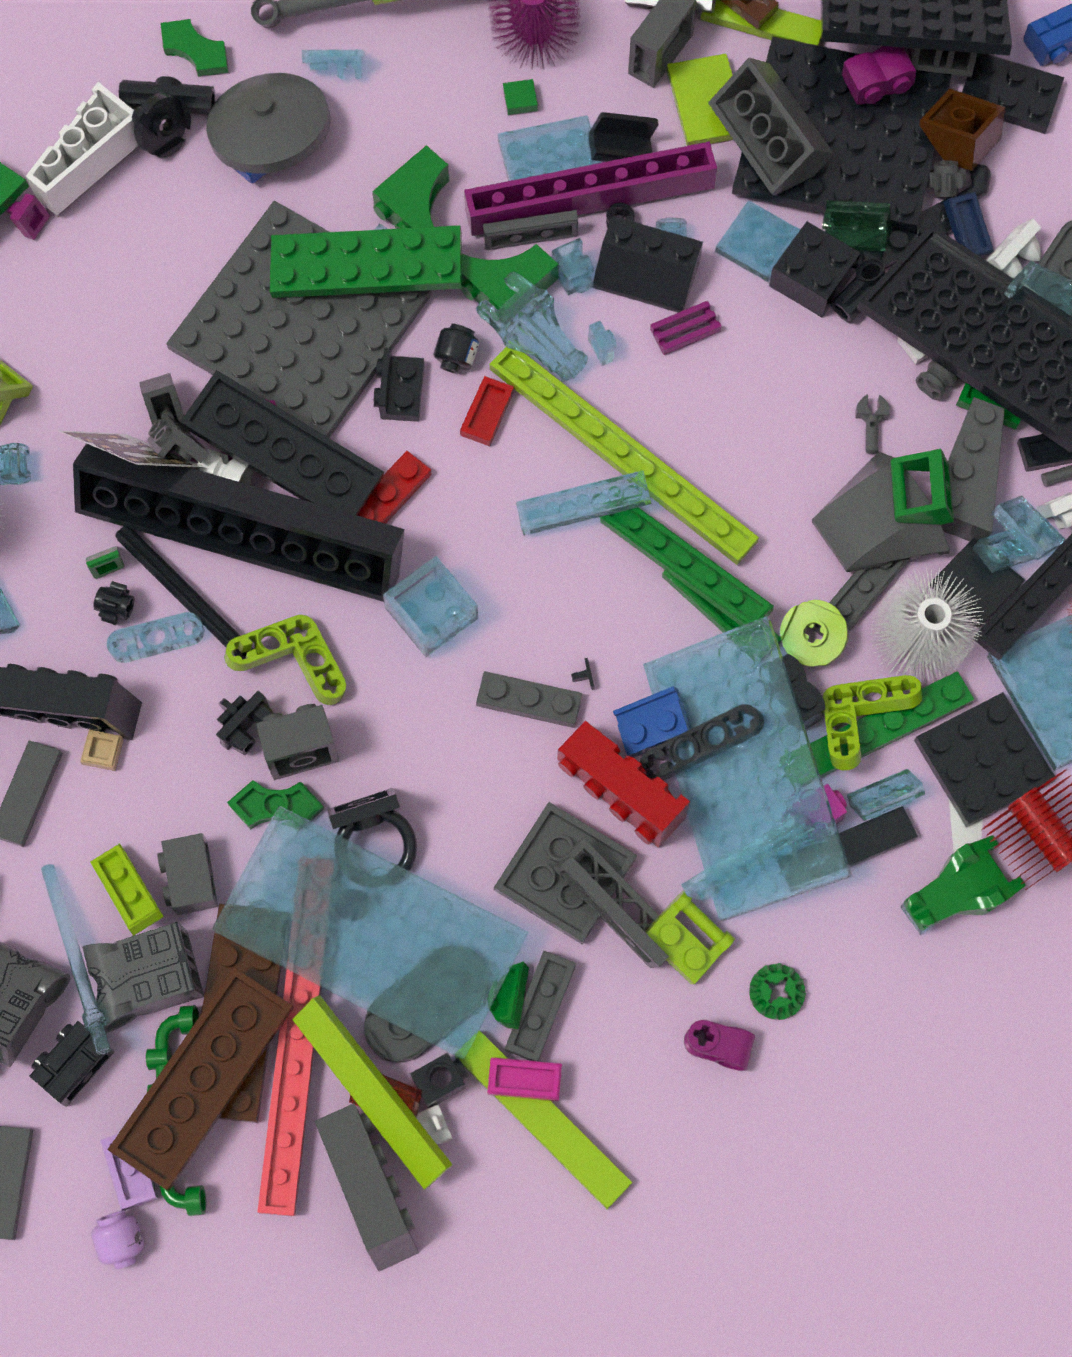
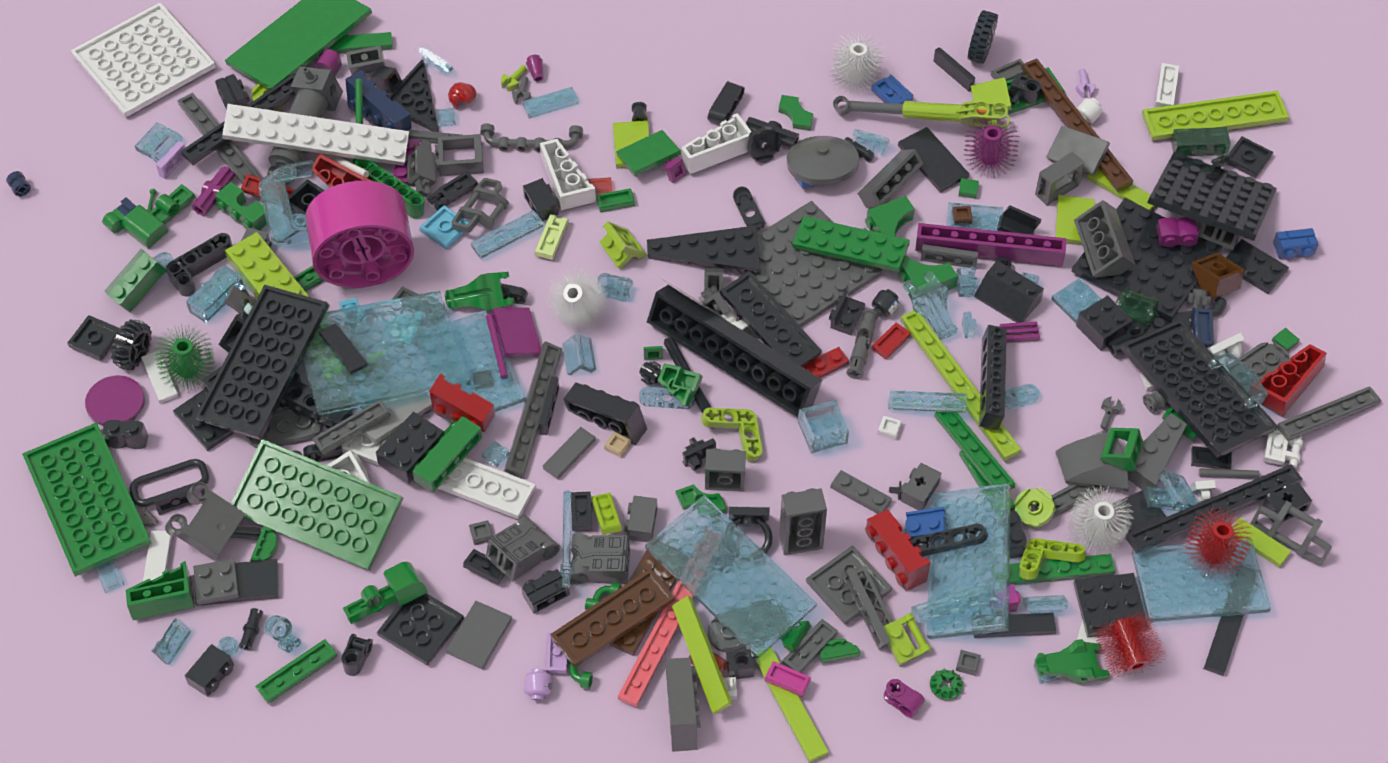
camera: 20 degrees right, 15 degrees down
none -> black plate [571,491,592,531]
none -> black wing [647,225,761,274]
none -> green slope [658,363,703,407]
none -> black beam [707,81,745,124]
none -> black piece [733,186,766,230]
none -> dark grey brick [779,488,827,555]
none -> green plate [820,639,861,664]
none -> black axle [844,137,874,162]
none -> dark grey piece [847,308,879,379]
none -> dark grey brick [857,149,924,208]
none -> white tile [877,416,902,440]
none -> black tile [898,127,969,192]
none -> dark grey brick [900,463,942,510]
none -> reddish brown tile [952,206,973,225]
none -> dark grey tile [956,650,981,676]
none -> black brick [979,324,1007,430]
none -> clear light blue plate [1005,384,1039,409]

